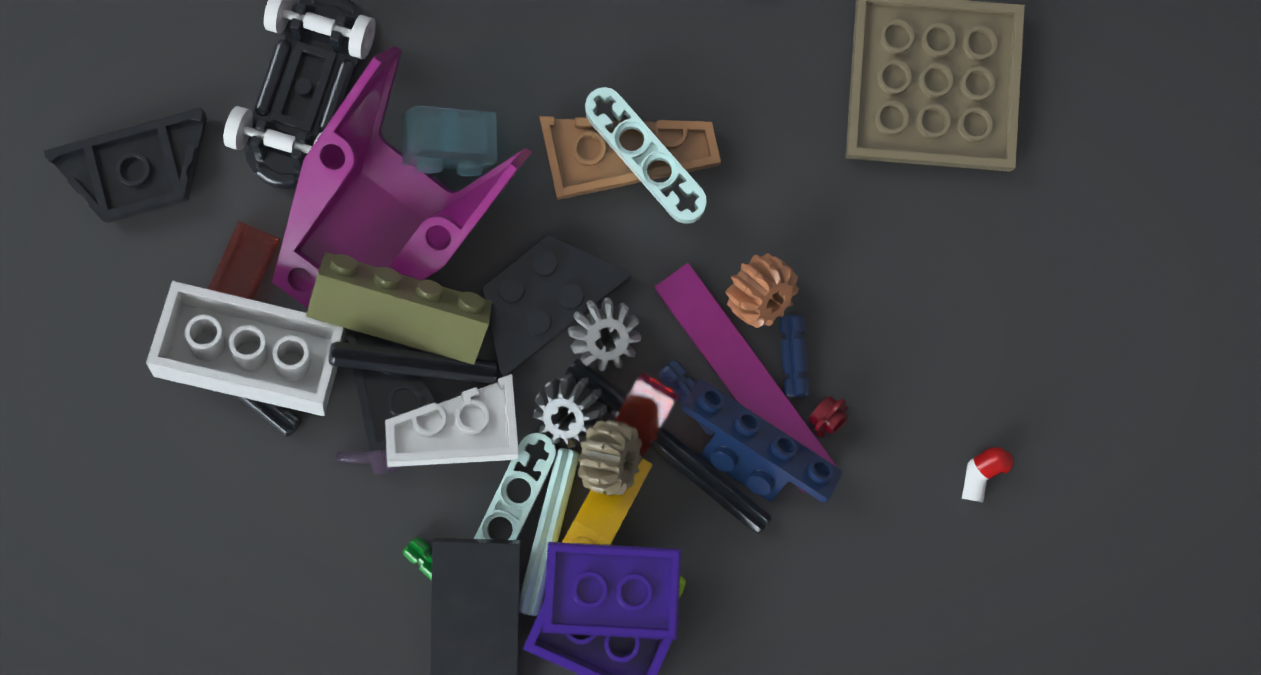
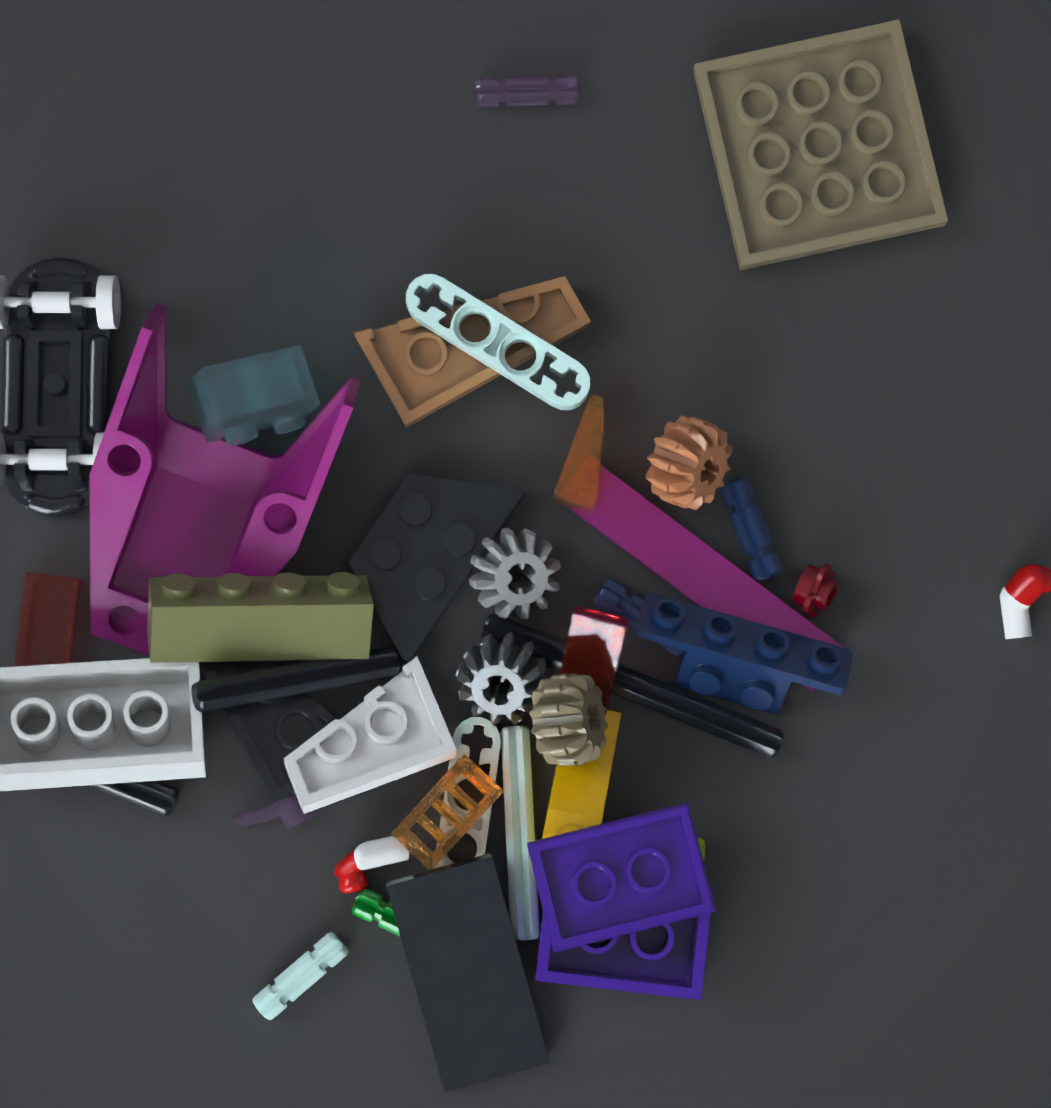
camera: 15 degrees left, 0 degrees up
none -> light aqua axle [252,932,348,1020]
none -> arm [334,834,409,894]
none -> clear orange slope [391,754,504,870]
none -> clear orange slope [553,394,605,515]

